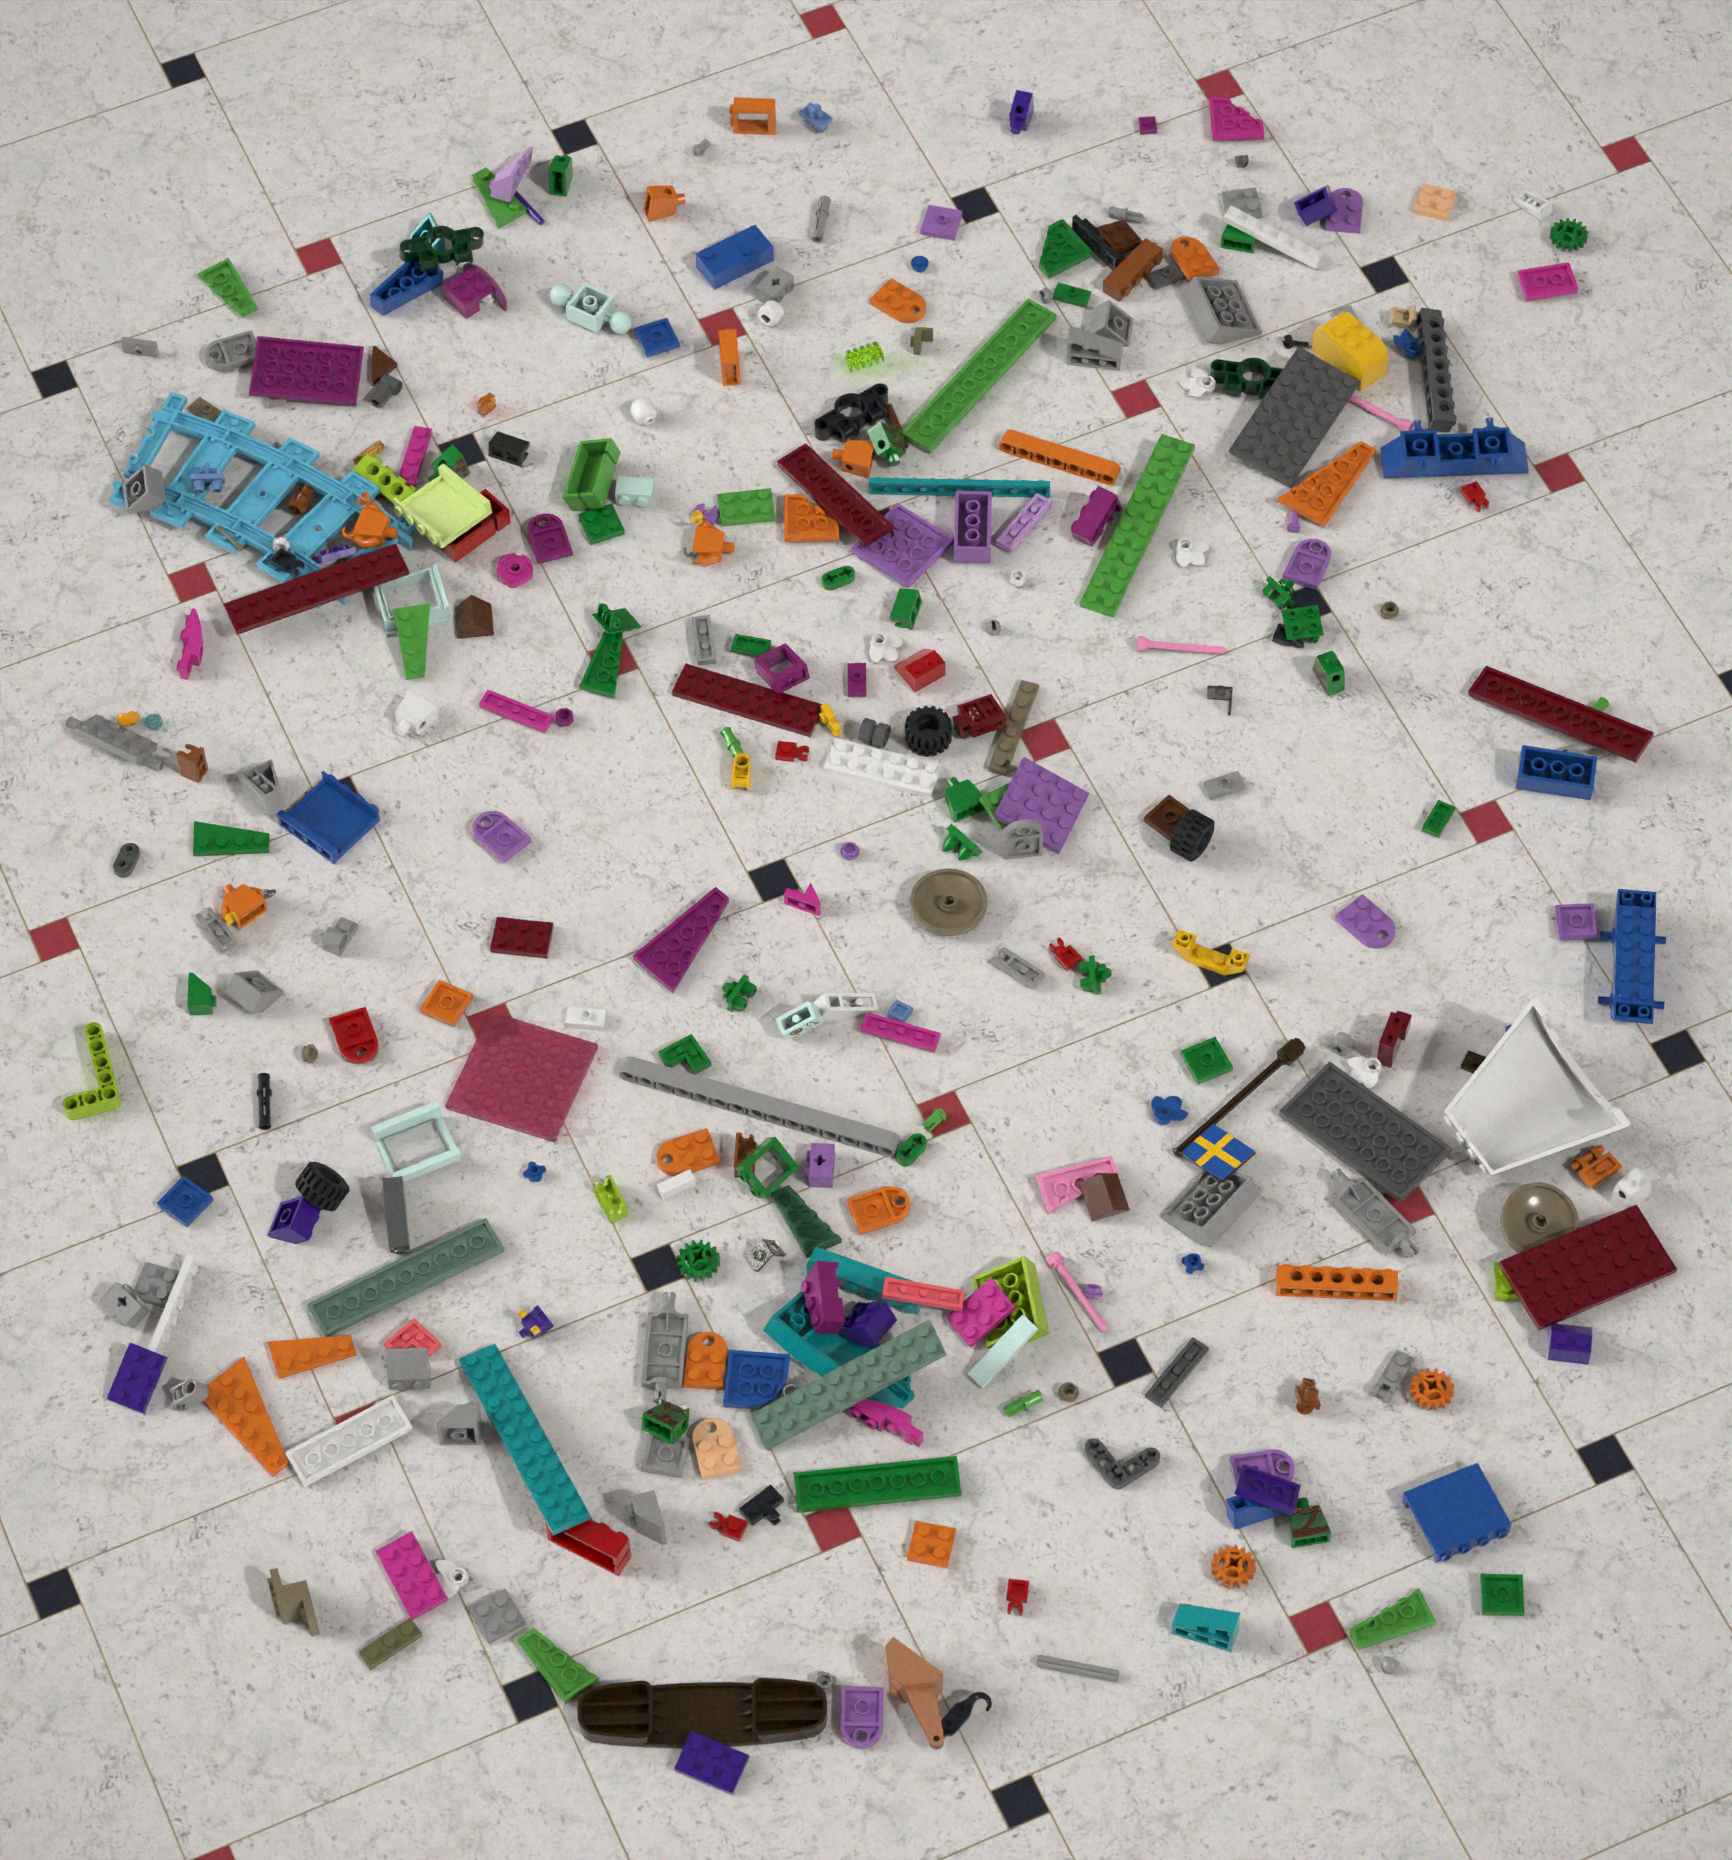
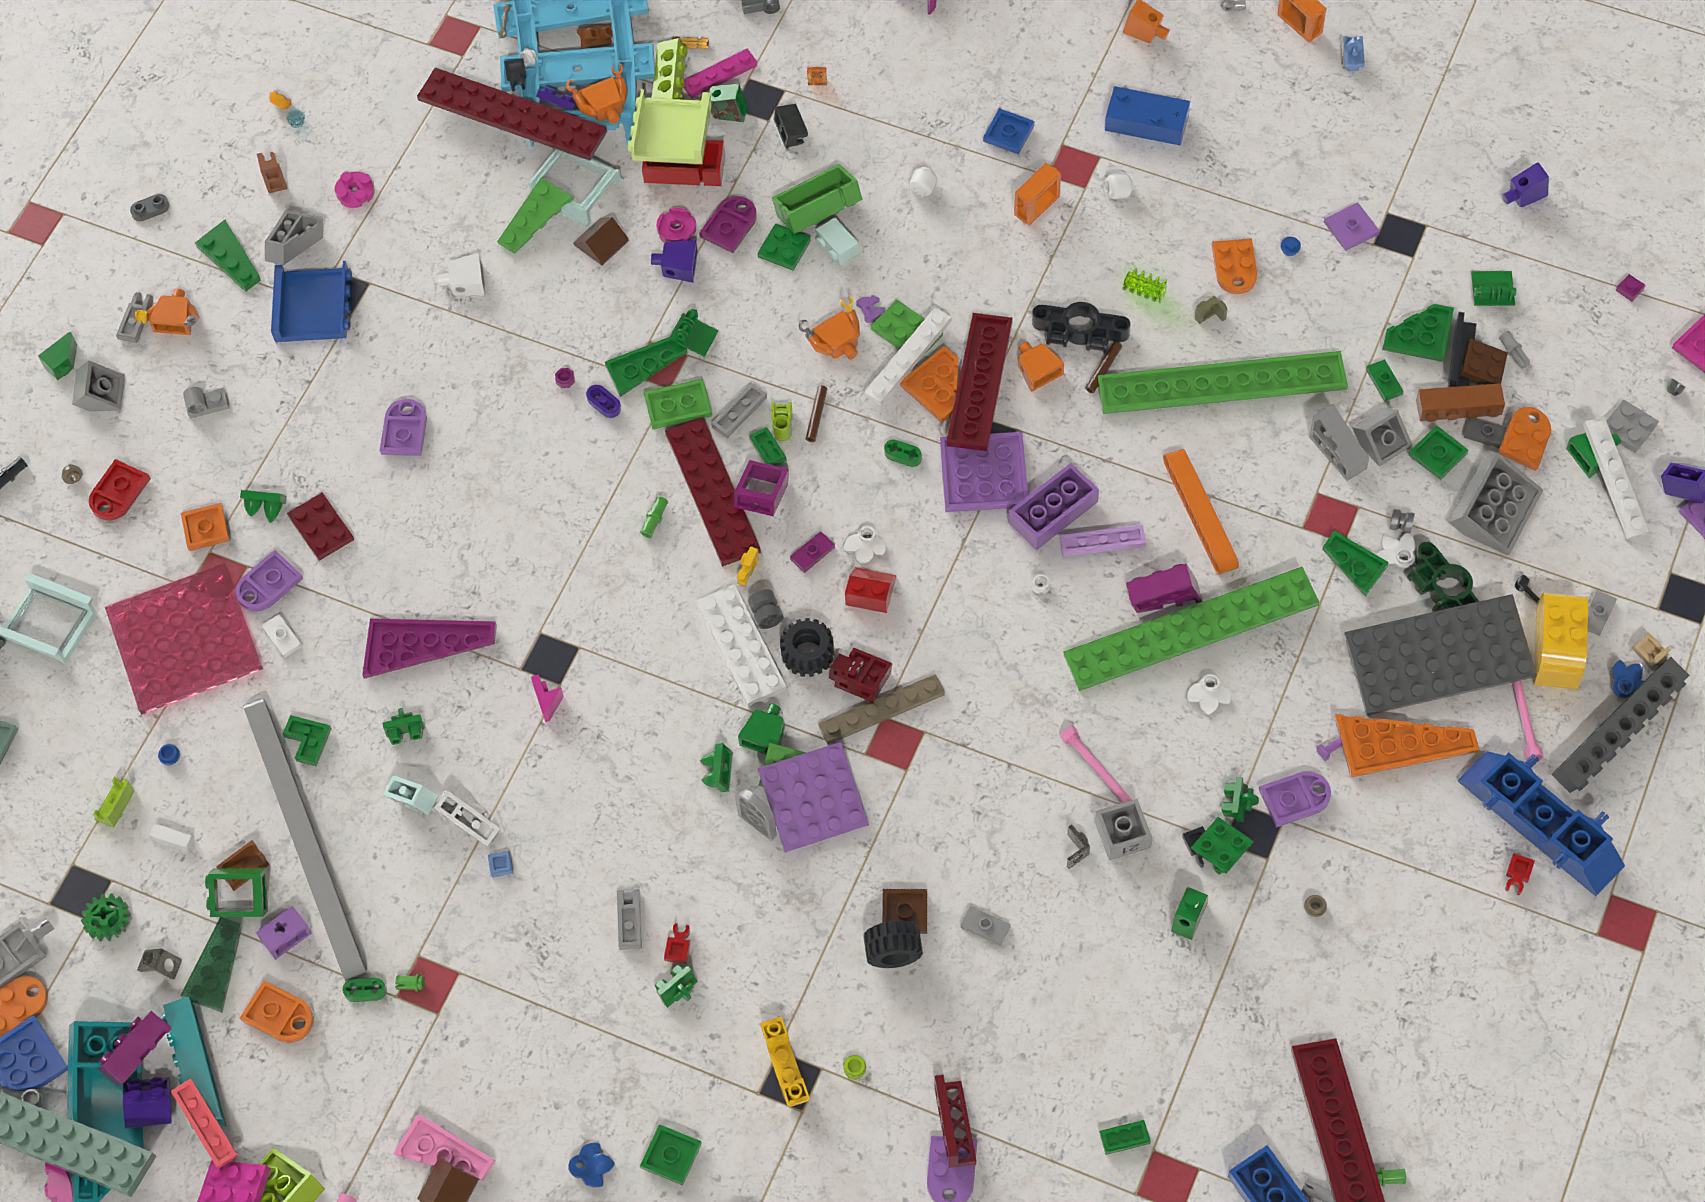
camera: 50 degrees right, 5 degrees up
light grey plate [66,714,165,771] -> none
dark pink slope [177,608,204,680] -> none
dark pink plate [479,690,554,733] -> none
blue plate [523,1162,546,1182] -> none
light aqua brick [550,282,632,334] -> none
orange plate [657,1128,720,1177] -> none
yellow piece [731,753,751,790] -> none
light grey brick [755,266,794,303] -> none
red plate [775,741,809,762] -> none
light grey pin [811,196,831,243] -> none
medium lavender plate [841,842,860,860] -> none
dark pink plate [861,1012,941,1053] -> none
green torso [867,422,906,466] -> none
teal plate [869,477,1050,498] -> none
green hinge [890,588,922,630] -> none
dark tan dish [910,868,987,936] -> none
light grey hinge [986,620,1001,636] -> none
light grey hinge [1038,288,1054,304] -> none
none -> blue plate [158,744,180,765]
none -> medium lavender plate [236,550,304,612]
none -> green tile [240,490,287,523]
none -> dark pink plate [334,172,375,208]
none -> dark purple plate [586,385,621,418]
none -> bright green plate [644,379,712,430]
none -> dark purple torso [651,240,698,283]
none -> lime piece [771,402,793,441]
none -> reddish brown piece [806,385,828,442]
none -> lime tile [843,1055,866,1080]
none -> white plate [864,308,952,406]
none -> dark red fence [934,1075,977,1168]
none -> light grey brick [1095,799,1152,861]
none -> green wing [1323,531,1389,597]
none -> flat silver wheel [1390,509,1415,533]
none -> green plate [1409,426,1469,480]
none -> green hinge [1471,271,1516,306]

